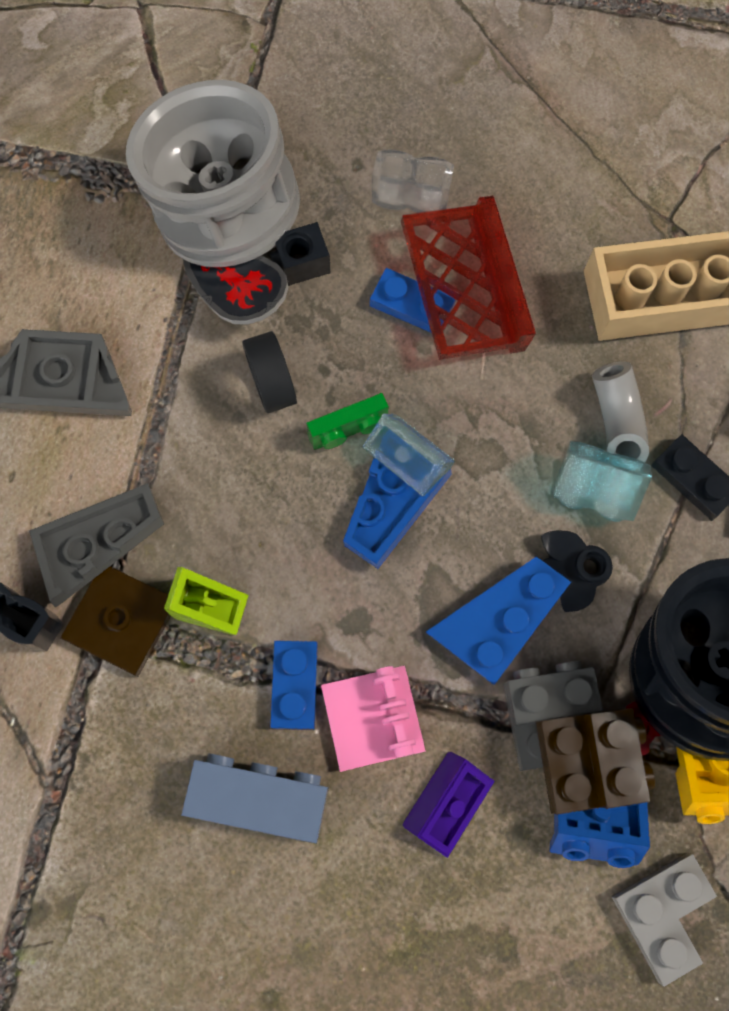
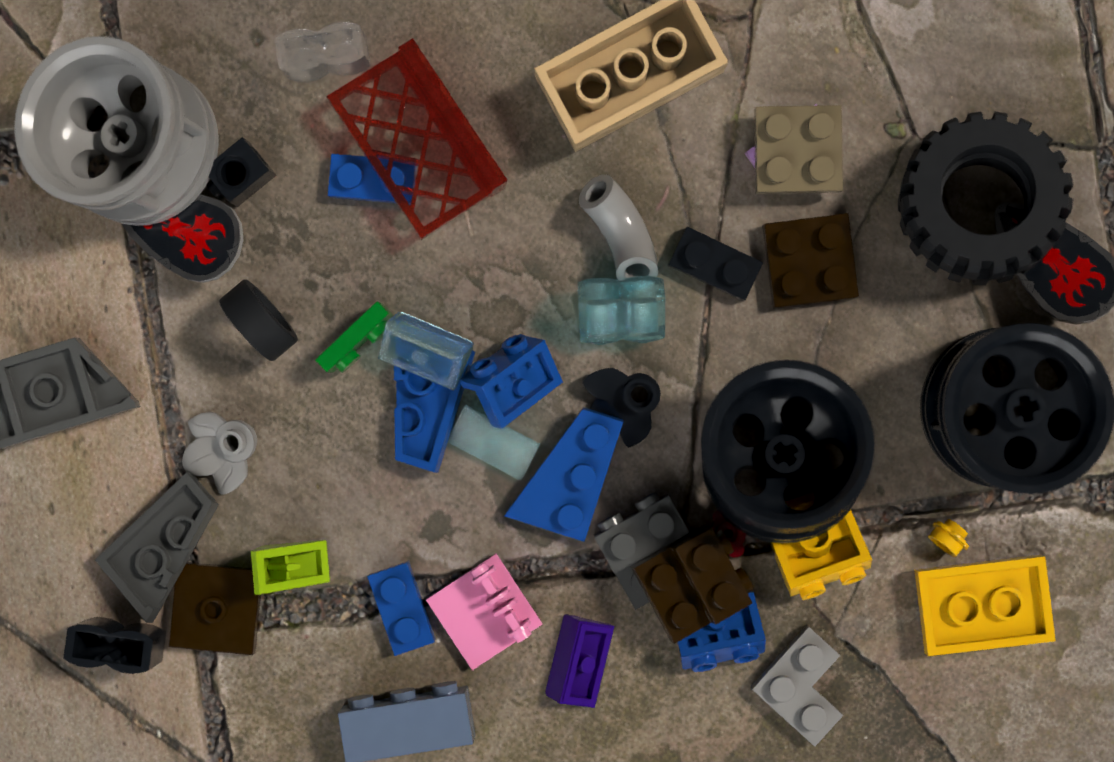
camera: 15 degrees left, 15 degrees up
none -> light grey plate [182,412,257,495]
none -> clear light blue slope [448,404,541,481]
none -> blue bracket [459,334,563,429]

